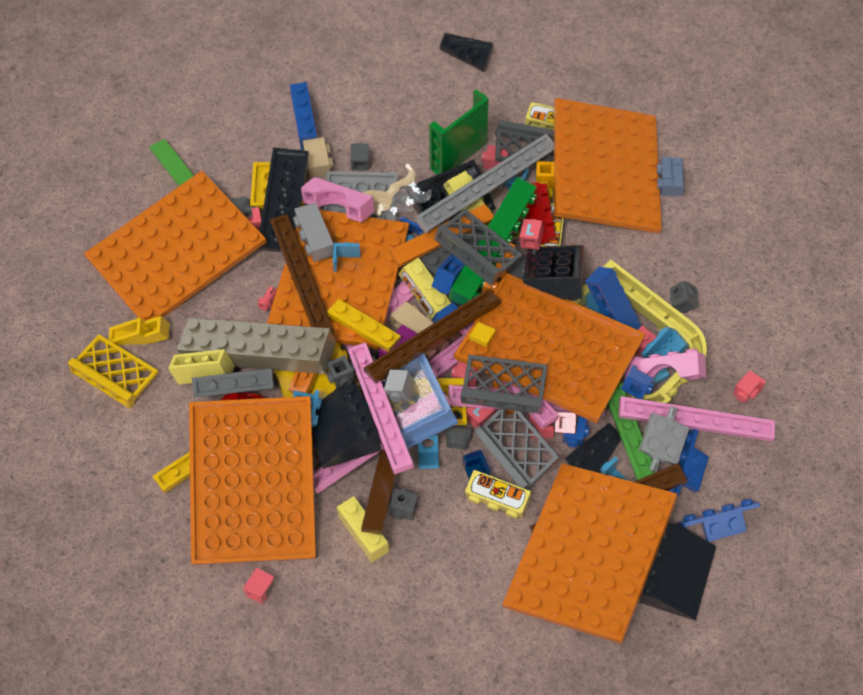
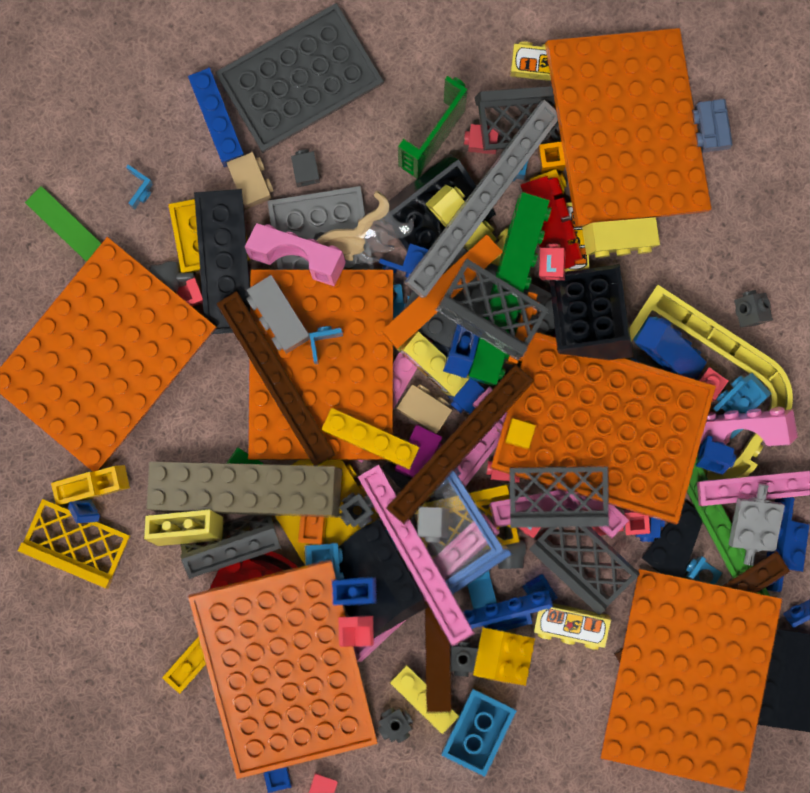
camera: 10 degrees left, 25 degrees up
coral pin [258,287,277,311] -> none
none -> blue tile [68,500,100,523]
none -> dark azure bracket [126,165,153,210]
none -> dark grey plate [215,3,384,153]
none -> blue tile [263,767,292,793]
none -> blue slope [332,578,376,605]
none -> coral panel [338,616,374,647]
none -> dark grey brick [377,707,413,744]
none -> dark azure brick [441,688,517,777]
none -> blue bracket [463,590,553,632]
none -> yellow brick [473,627,535,686]
none -> light yellow brick [582,217,660,258]

